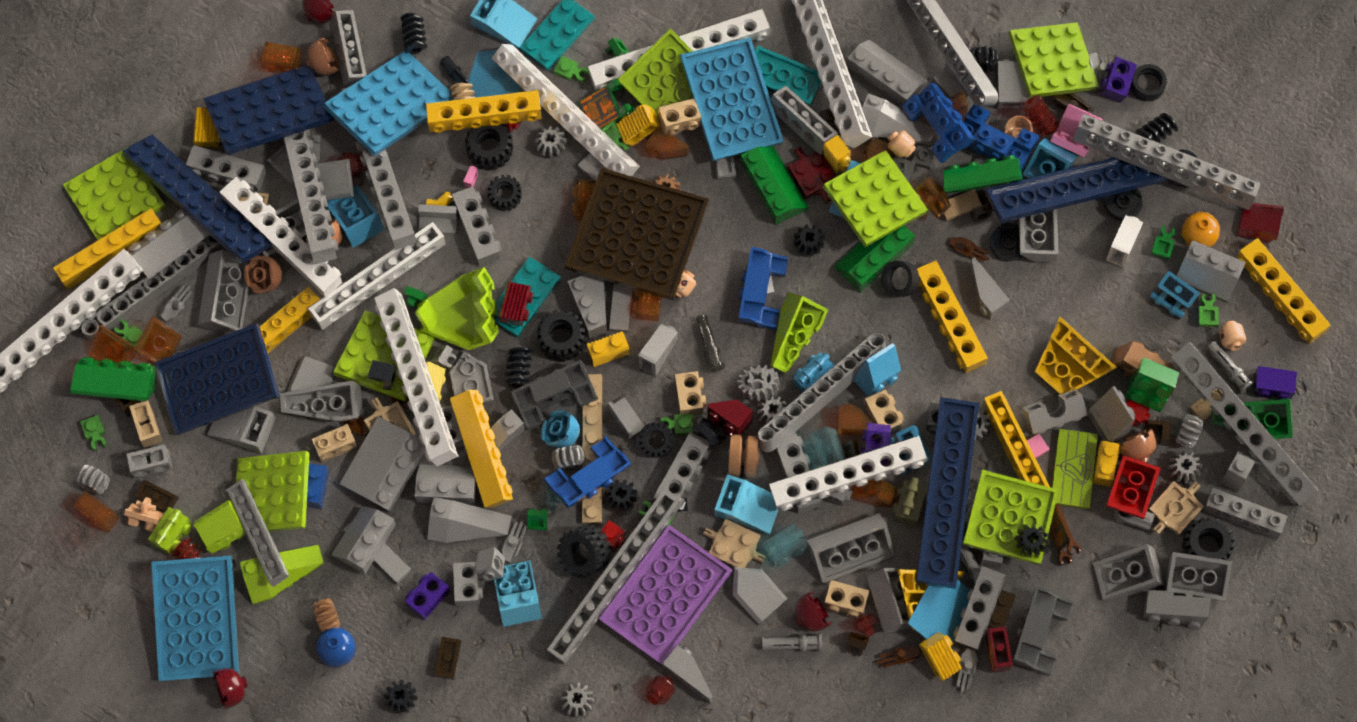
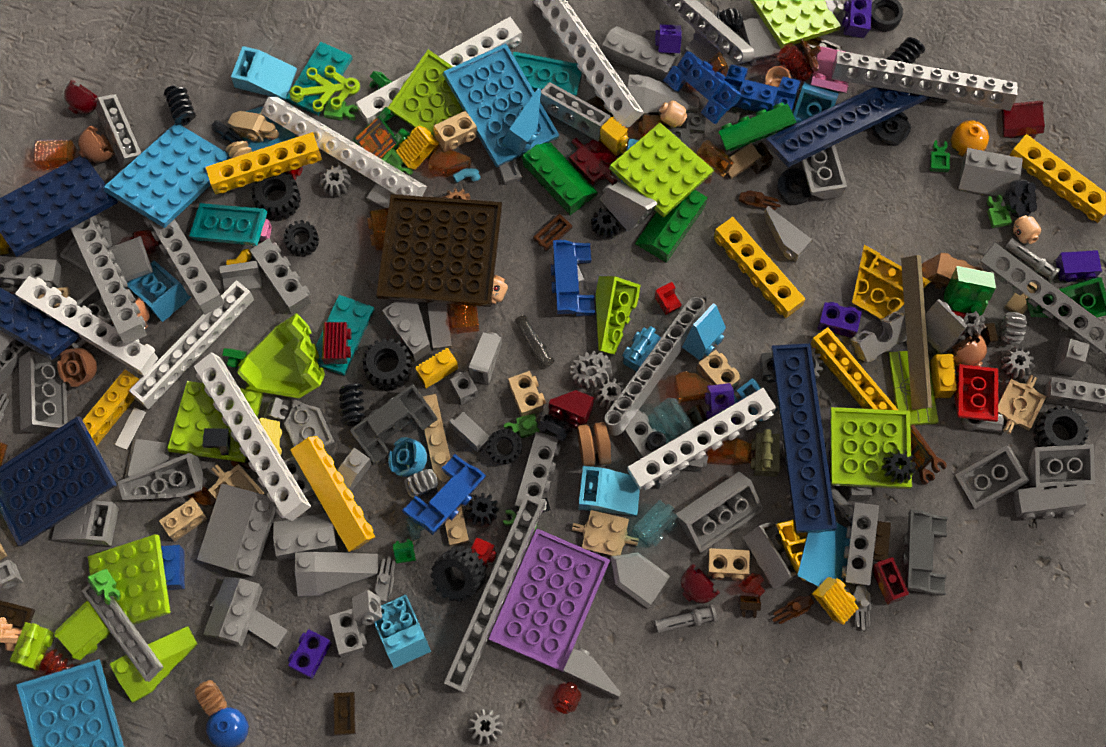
camera: 15 degrees left, 0 degrees up
black tyre [881,260,919,297] -> none
bright pink tile [1027,434,1050,458] -> none
white slope [1106,215,1143,268] -> none
dark azure brick [1150,271,1200,319] -> none
none -> bright green plate [88,569,120,605]
none -> white sticker [115,407,146,450]
none -> teal plate [189,203,267,246]
none -> tan hinge [228,111,279,143]
none -> lime plant [290,65,360,112]
none -> light grey brick [450,371,478,405]
none -> medium azure arm [452,168,481,183]
none -> dark azure slope [502,88,541,155]
none -> reddish brown tile [533,213,572,252]
none -> light grey slope [600,182,658,232]
none -> black plate [647,431,666,451]
none -> red panel [654,282,681,315]
none -> dark purple brick [655,24,682,53]
none -> reddish brown piece [801,38,821,72]
none -> dark purple brick [817,302,862,338]
none -> dark tan tile [901,255,932,410]
none -> light grey gear [963,311,986,336]
none -> black plate [1004,180,1037,217]

